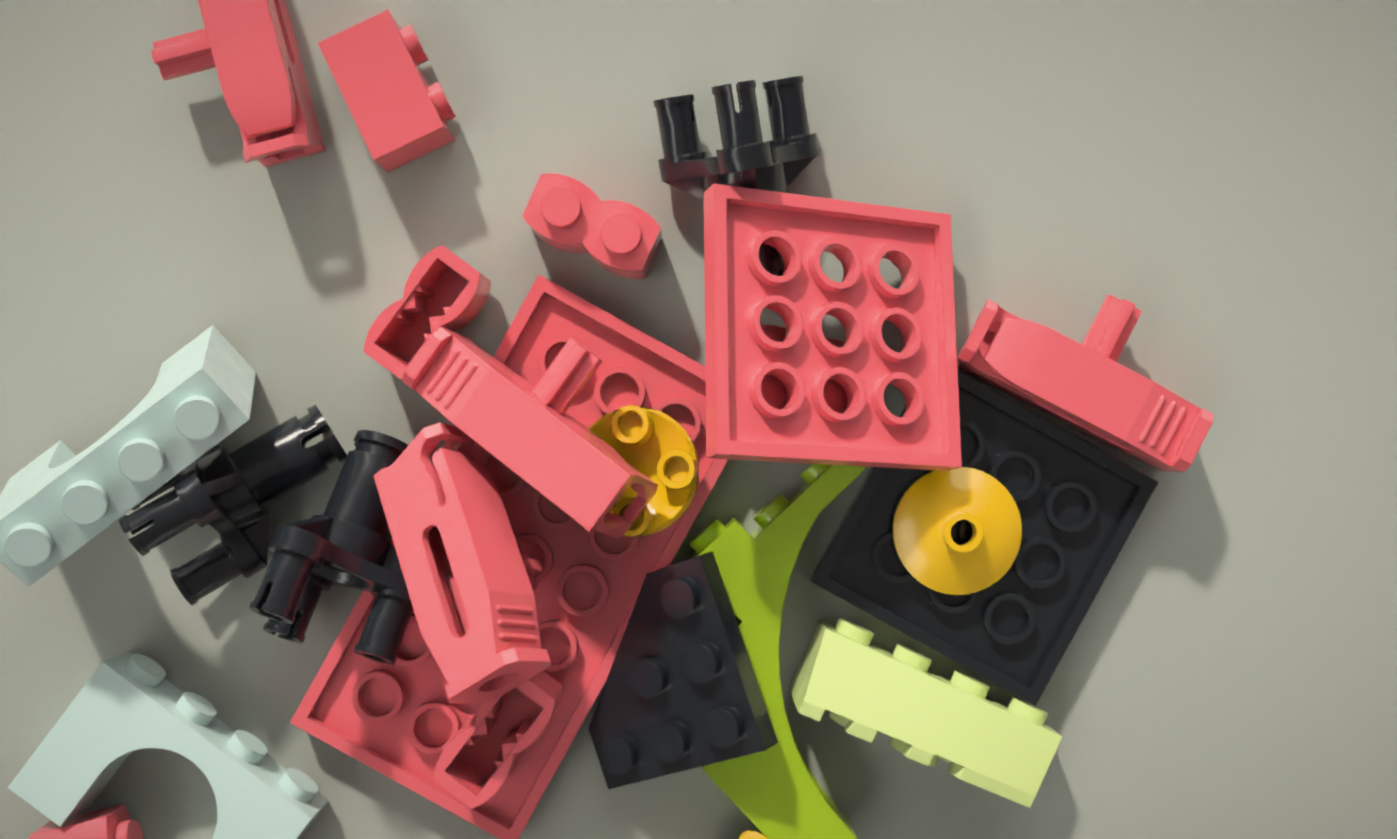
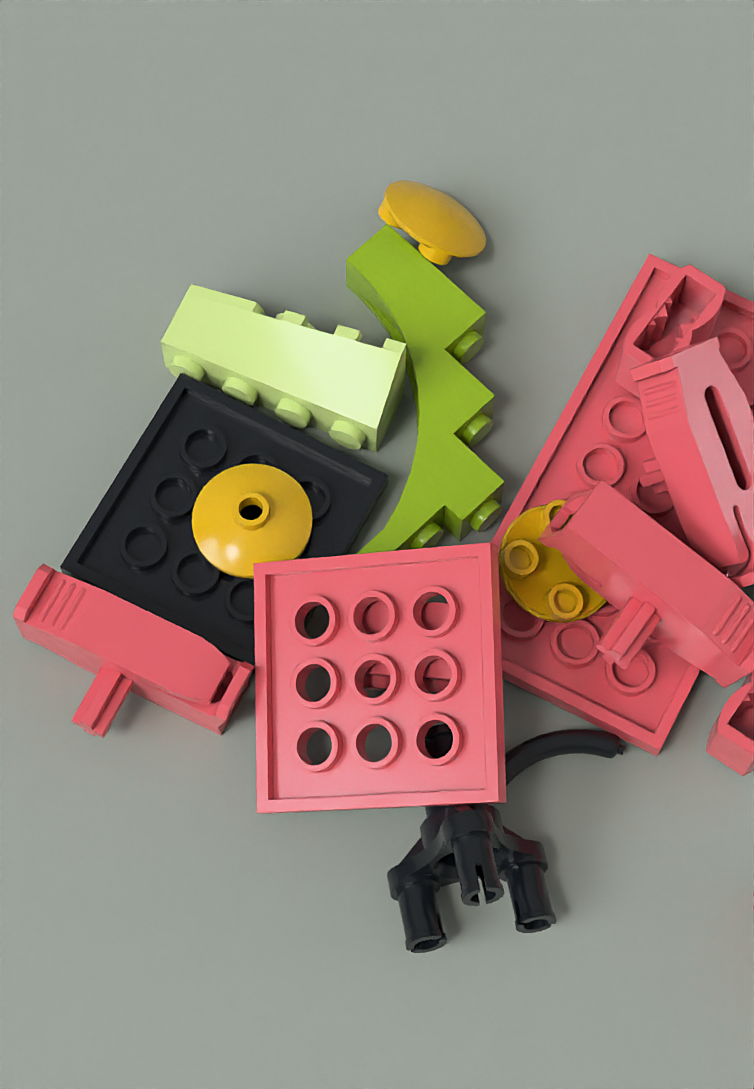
camera: 175 degrees right, 20 degrees down
coral brick [522,173,663,279] -> none
black plate [588,551,778,789] -> none
none -> black piece [505,729,626,787]

